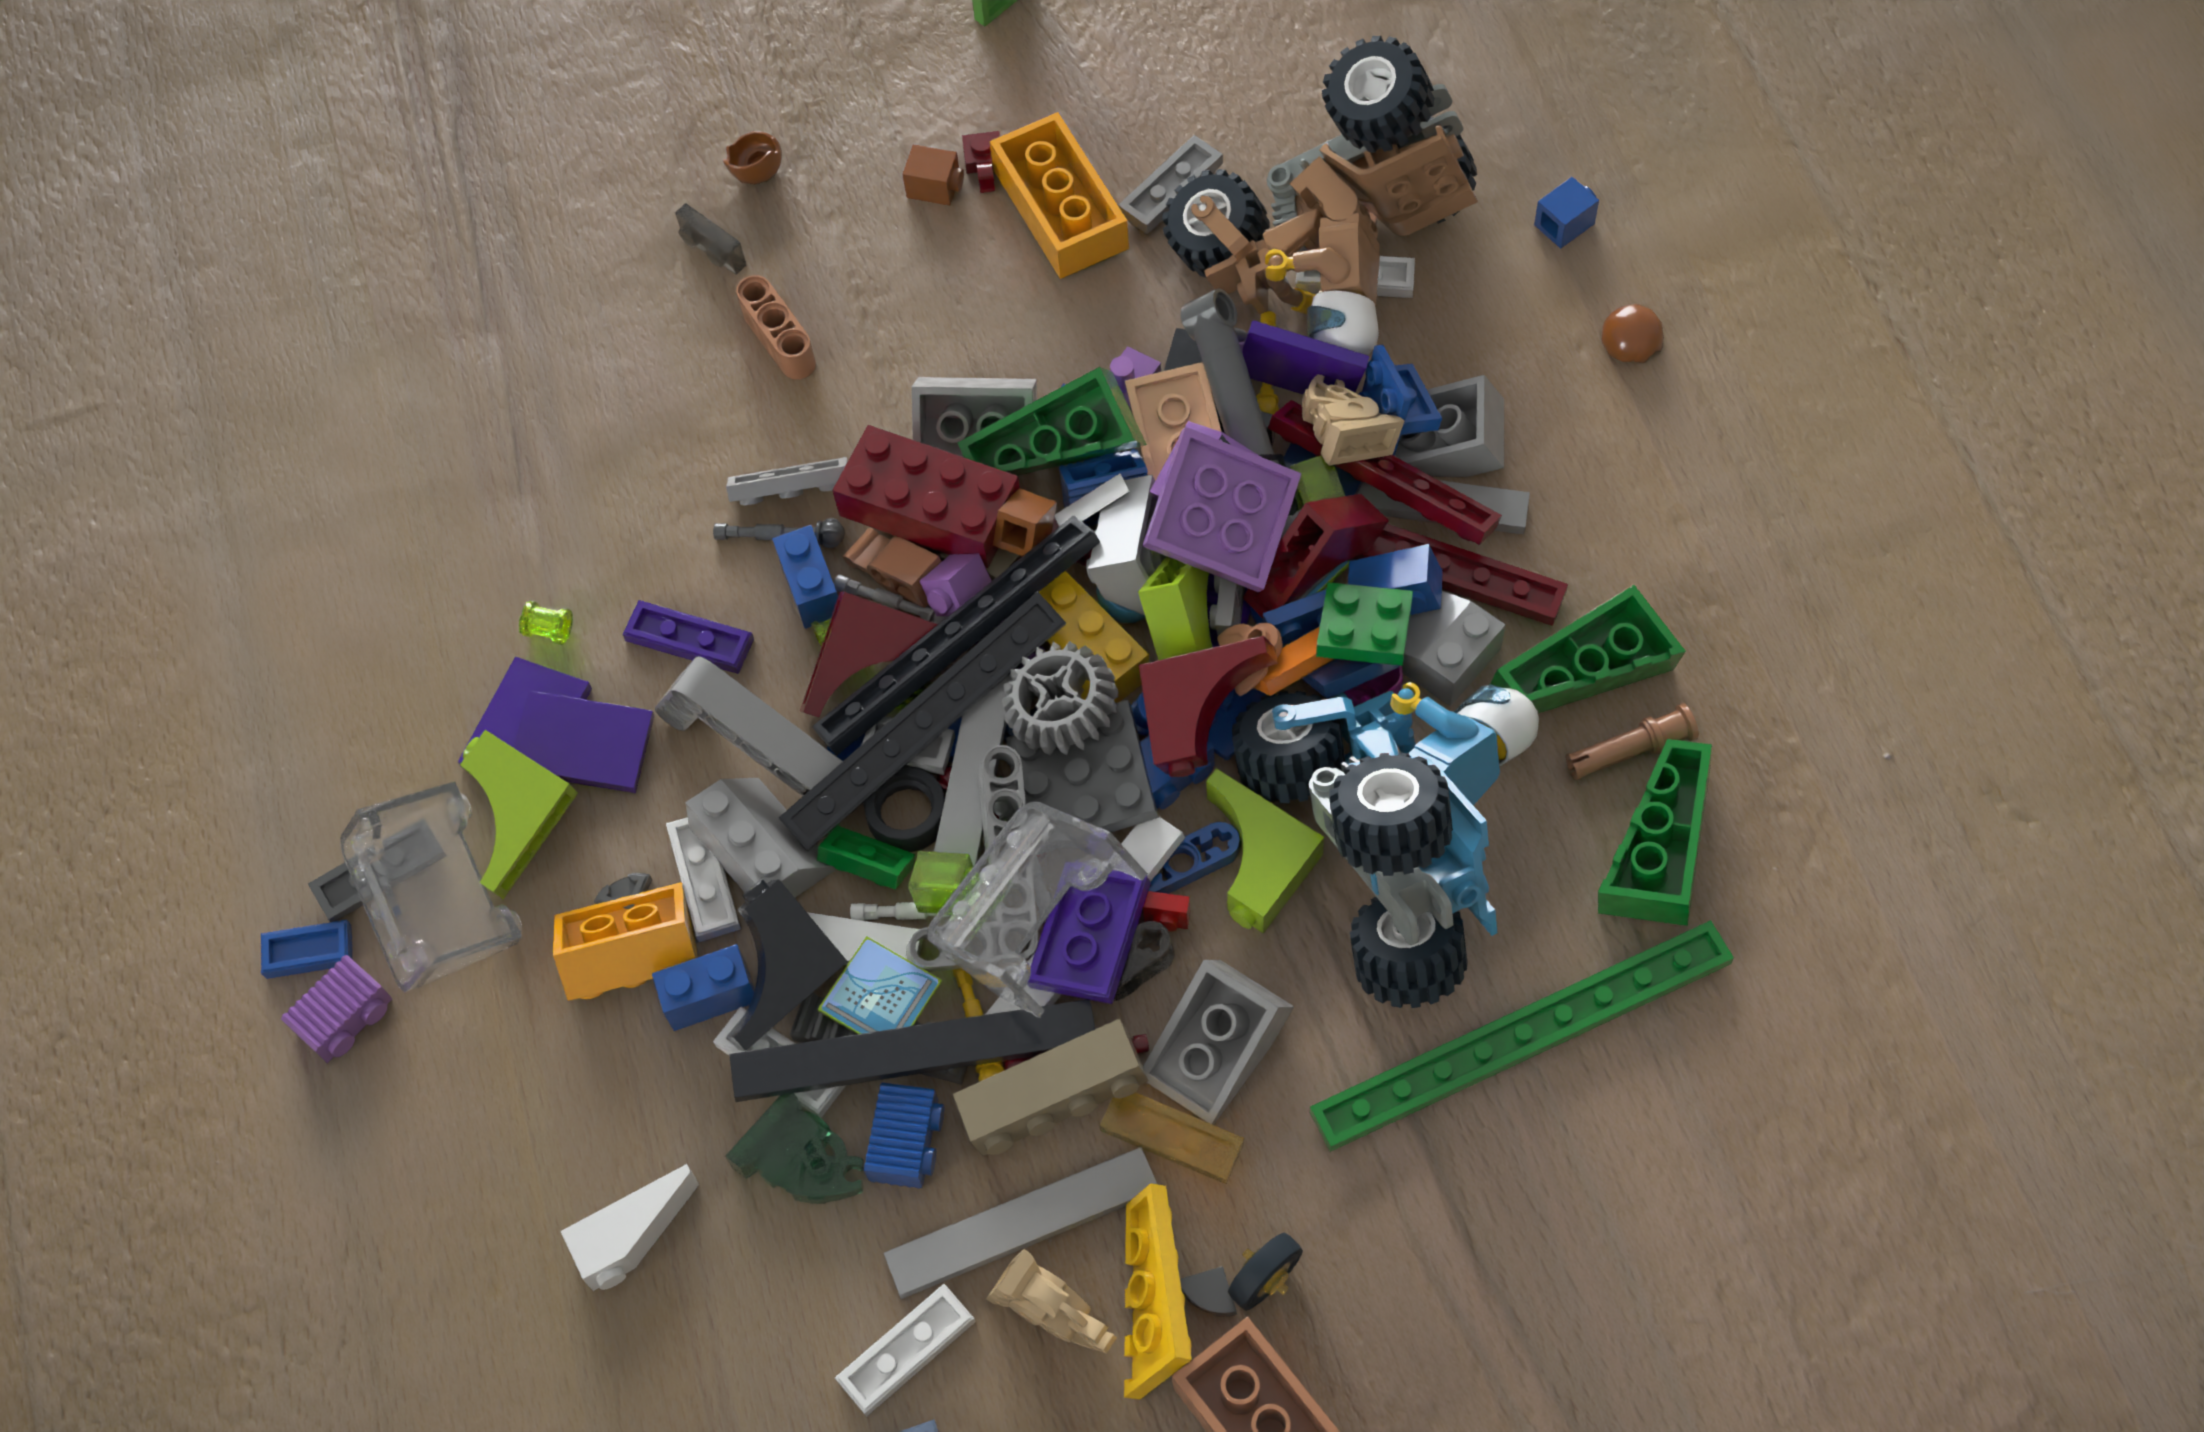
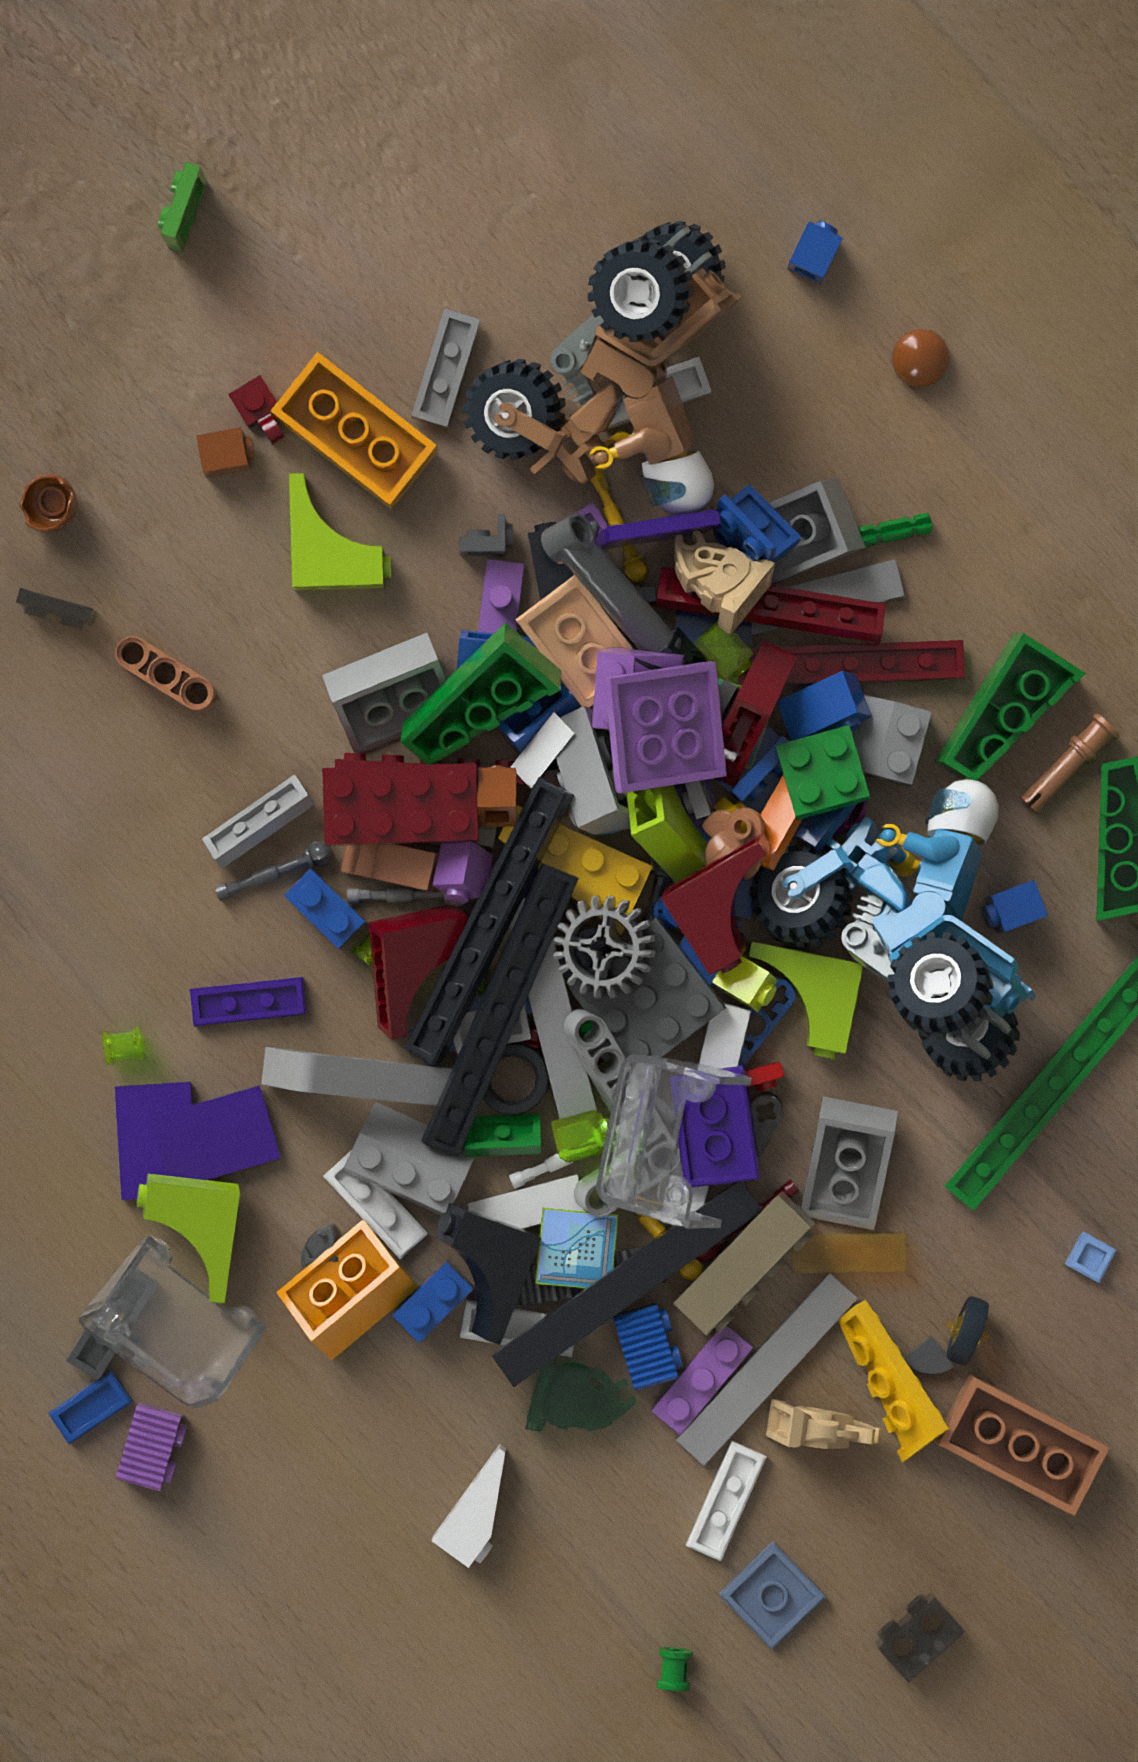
camera: 30 degrees left, 25 degrees up
none -> lime arch [289,473,392,591]
none -> dark grey bracket [460,514,513,556]
none -> medium lavender plate [651,1325,753,1435]
none -> neon yellow brick [712,956,778,1013]
none -> green axle [859,513,933,547]
none -> blue brick [981,880,1048,933]
none -> light blue tile [1064,1231,1117,1283]

